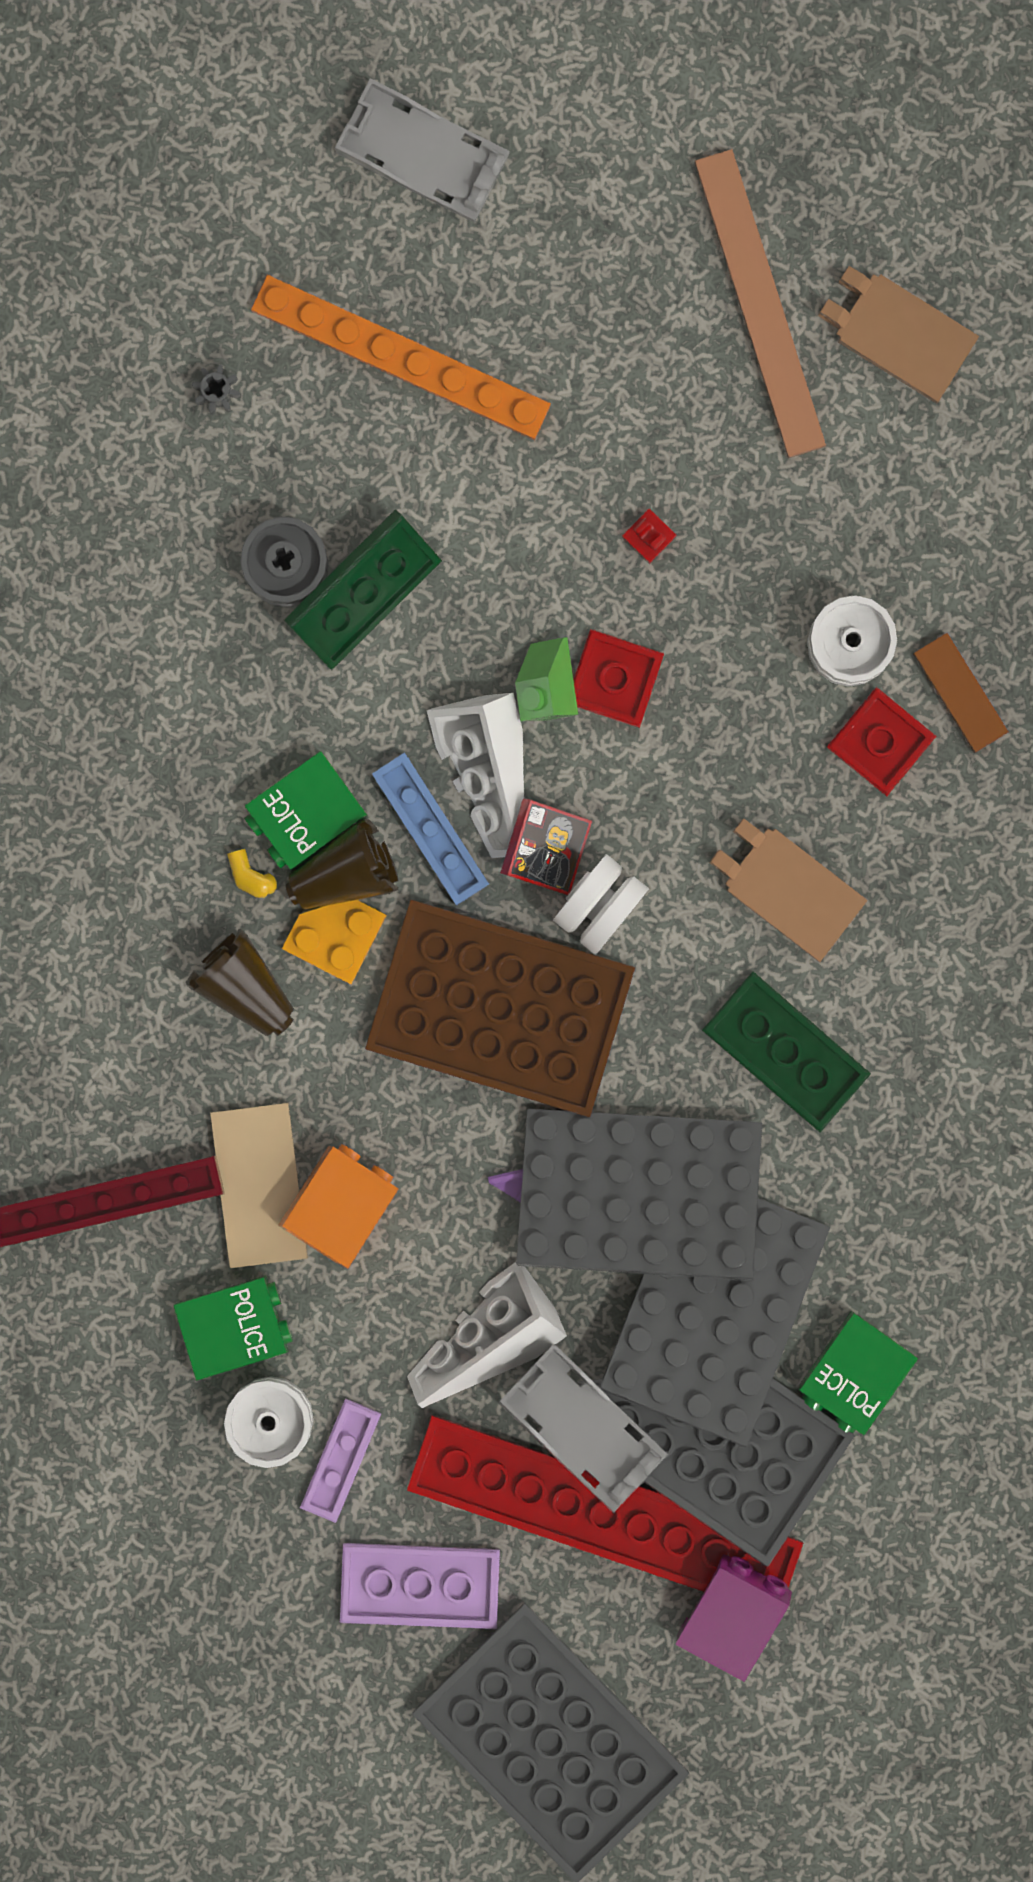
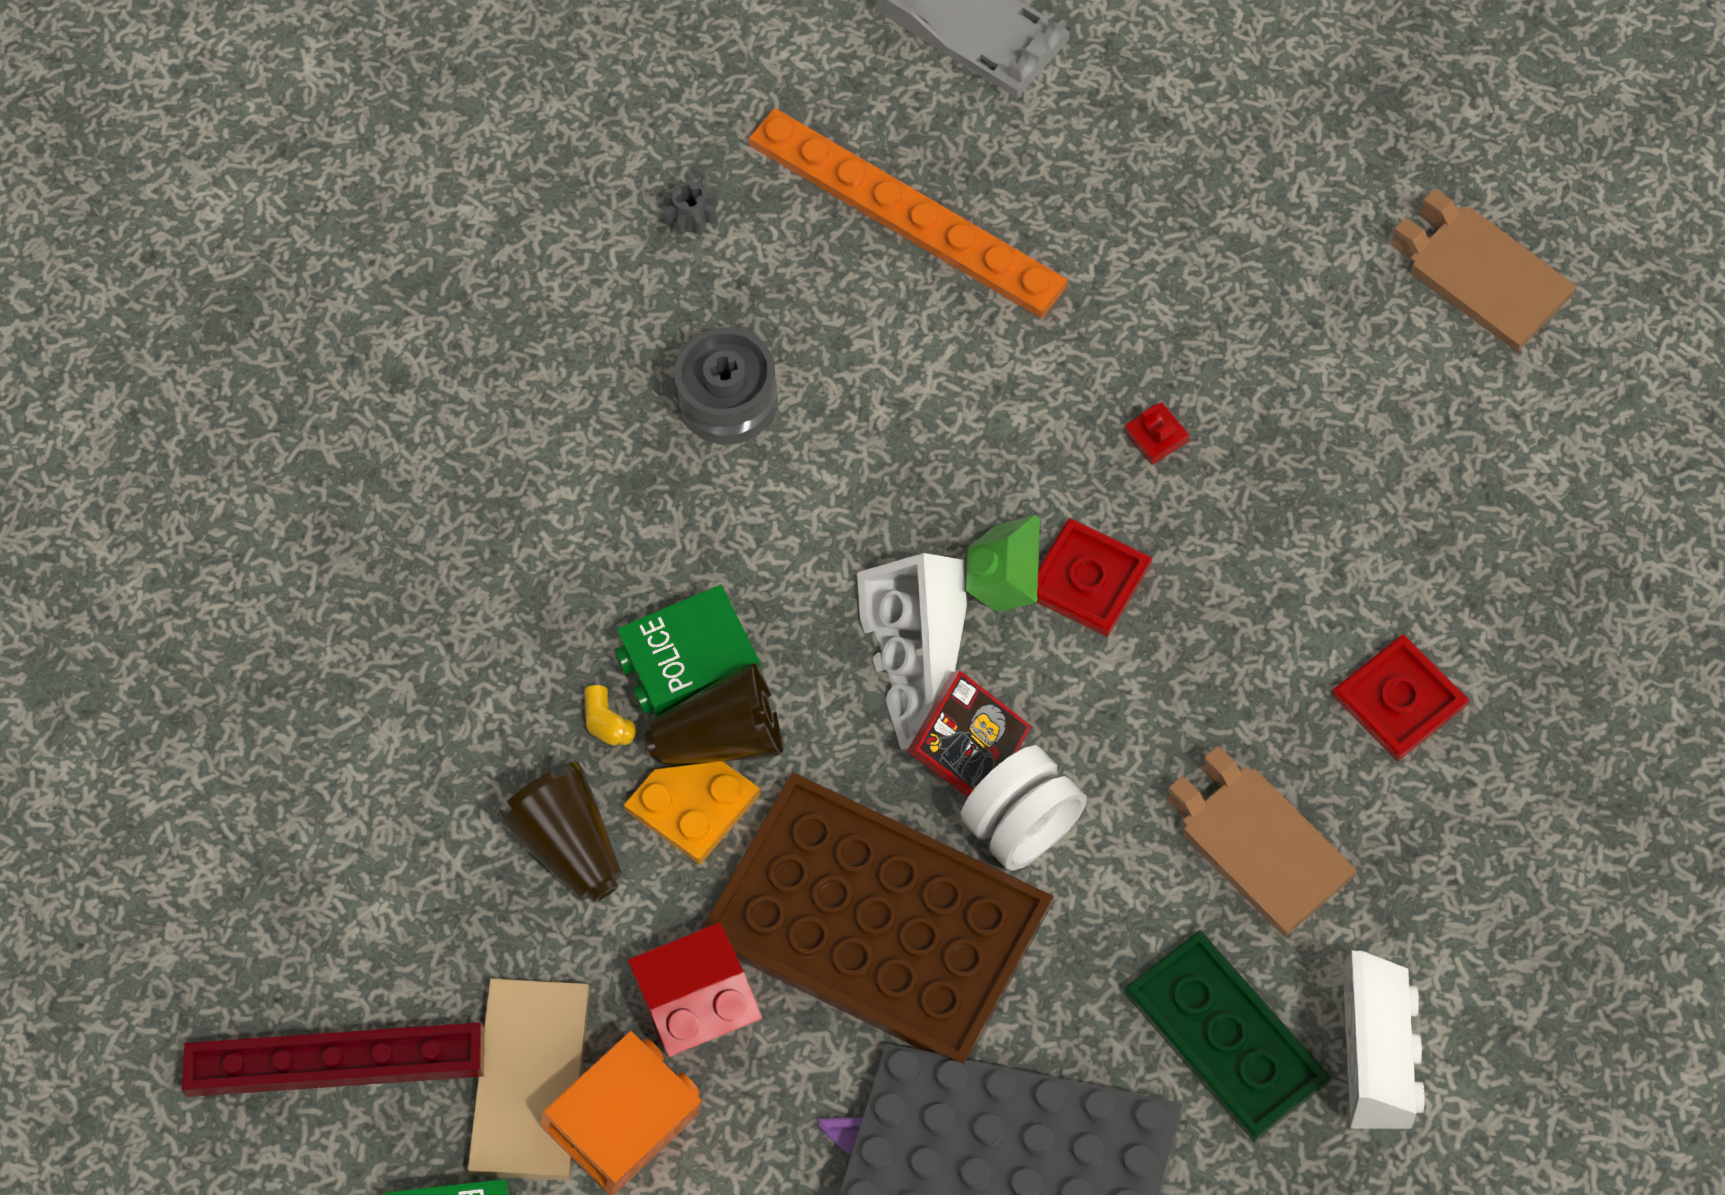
camera: 15 degrees right, 25 degrees down
dark green tile [284,509,442,670] -> none
medium blue plate [372,753,489,906] -> none
nougat tile [695,149,826,459] -> none
white wheel [807,596,897,687] -> none
dark orange tile [913,633,1009,753] -> none
none -> red slope [627,922,762,1057]
none -> white slope [1343,951,1425,1129]

